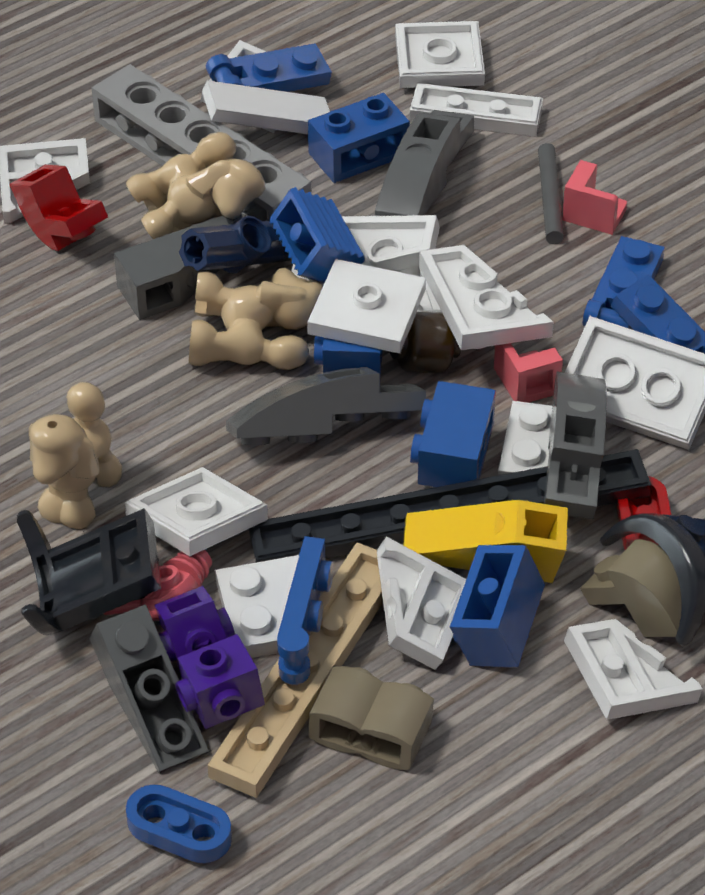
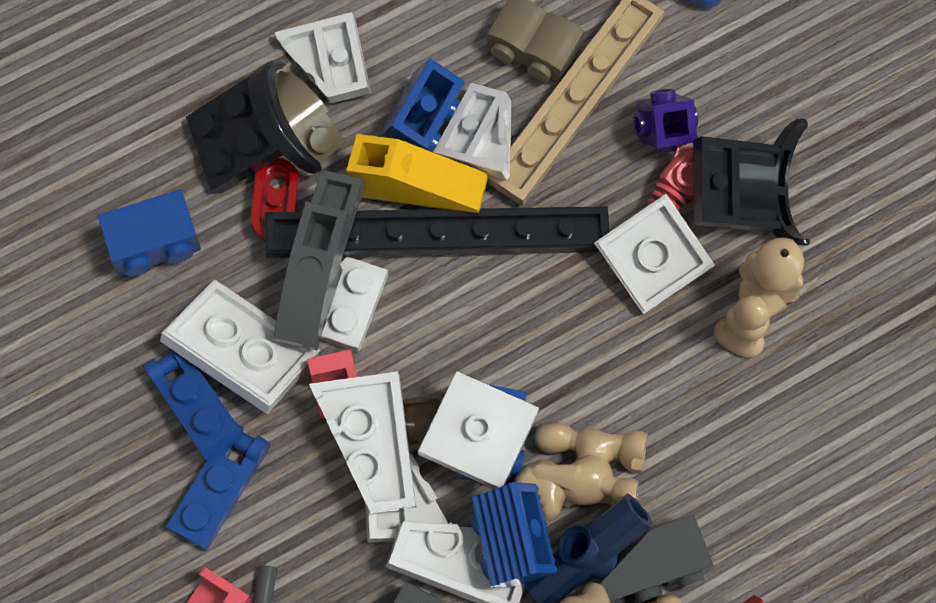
camera: 175 degrees left, 25 degrees up
dark grey slope [89,605,209,773] -> none
dark purple brick [175,634,265,729] -> none
white wing [215,555,299,658] -> none
dark grey slope [226,367,426,445] -> none
blue plate [277,536,334,685] -> none
blue brick [410,381,496,487] -> none

